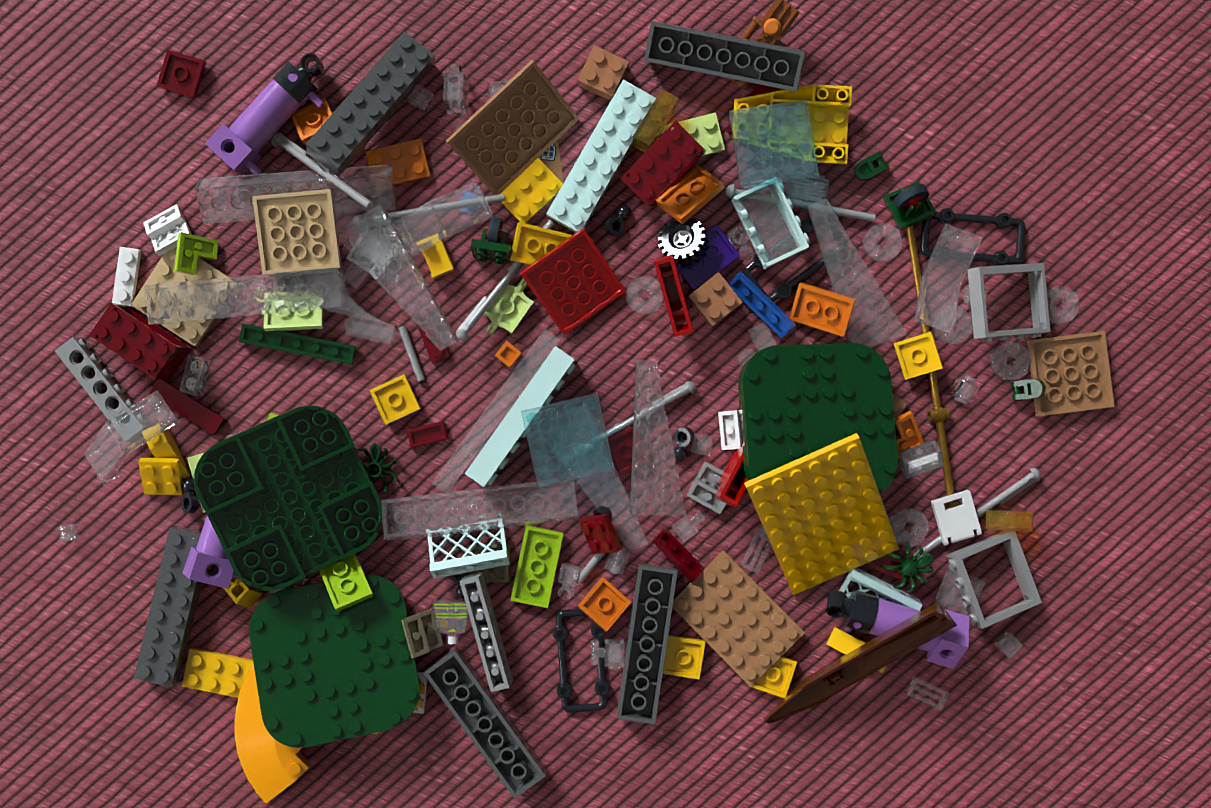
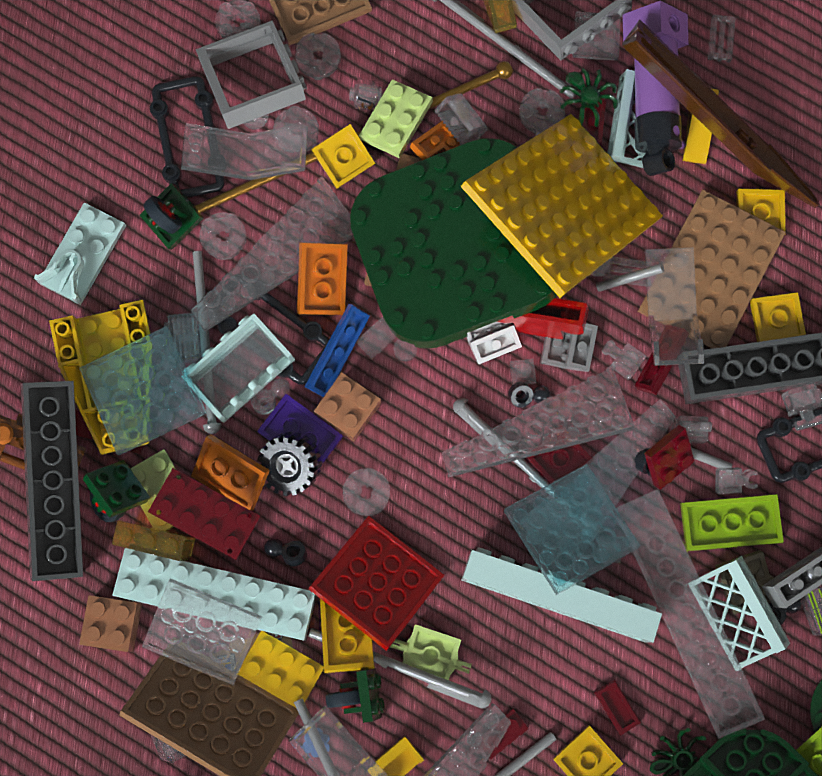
camera: 110 degrees left, 10 degrees down
clear plate [432,329,560,494] -> none
orange plate [495,341,522,368] -> none
orange plate [577,577,631,632] -> none
red brick [654,254,693,337] -> none
dark green plate [854,150,890,181] -> none
white container [931,490,982,546] -> none
plate [1010,379,1046,400] -> none
none -> light aqua plate [34,203,126,305]
none -> dark green plate [83,460,150,522]
none -> clear plate [142,578,262,685]
none -> yellowish green plate [359,79,433,158]
none -> light grey bar [596,263,664,292]
none -> clear windscreen [645,247,704,366]

